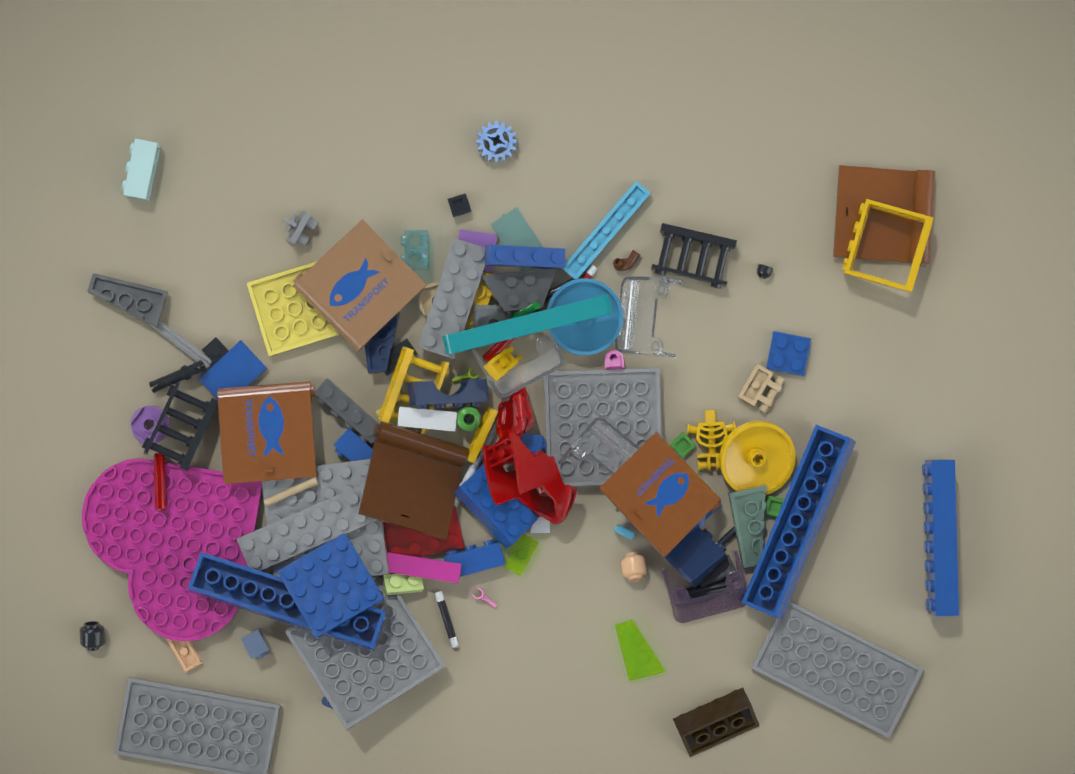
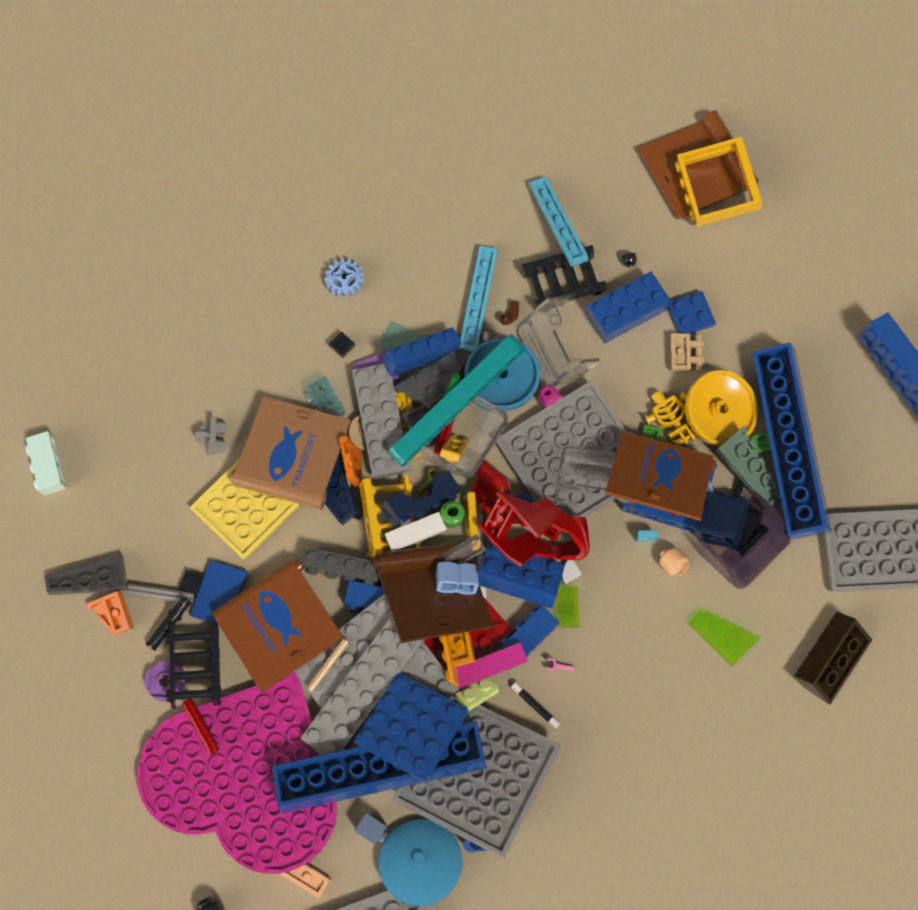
camera: 30 degrees left, 15 degrees down
none -> orange wing [87,591,134,635]
none -> orange wing [339,435,362,487]
none -> dark azure dish [379,819,463,907]
none -> light blue brick [436,561,479,595]
none -> light orange bracket [439,632,476,687]
none -> clear tile [443,534,486,564]
none -> medium azure plate [529,176,588,267]
none -> blue brick [586,271,671,343]

